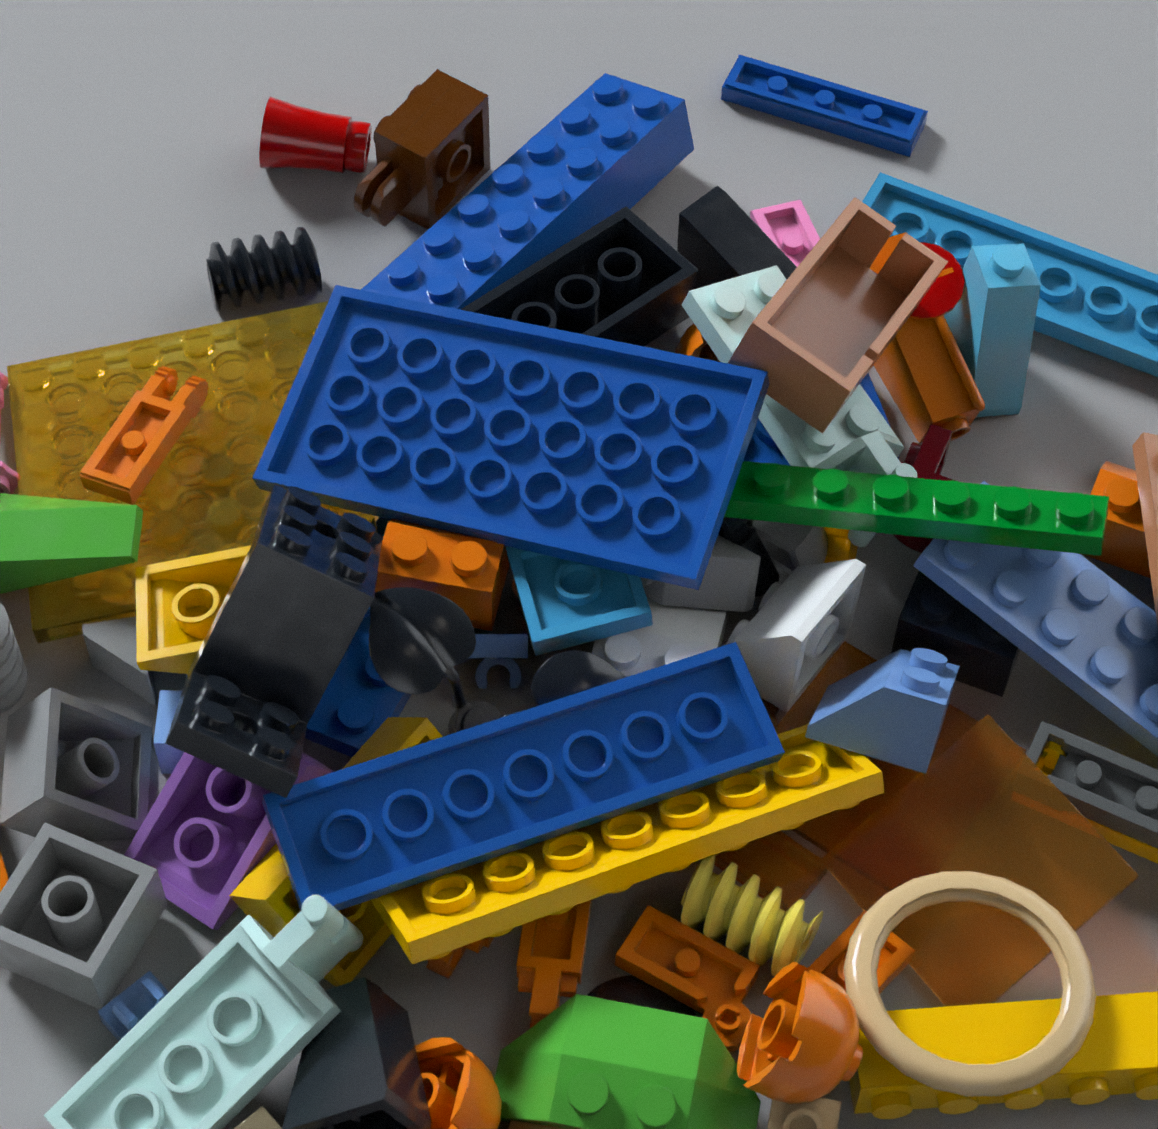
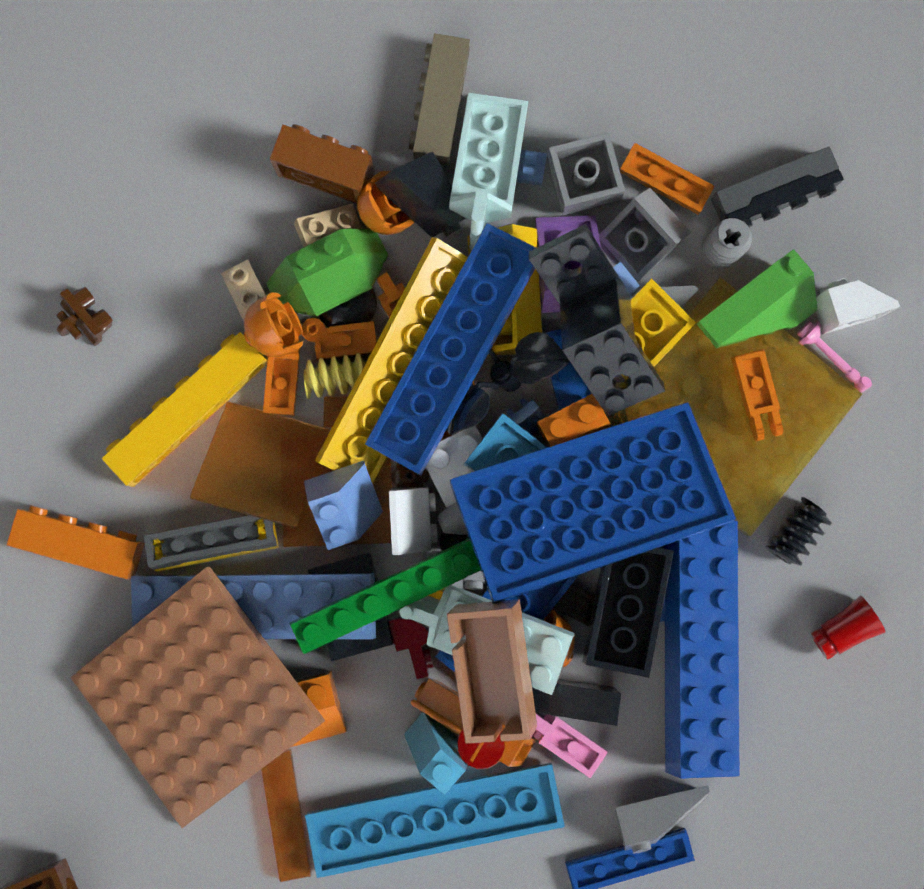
camera: 140 degrees right, 30 degrees up
reddish brown brick [353,69,491,230] -> none
tan wedge [844,871,1096,1096] -> none
none -> light grey slope [615,786,710,854]

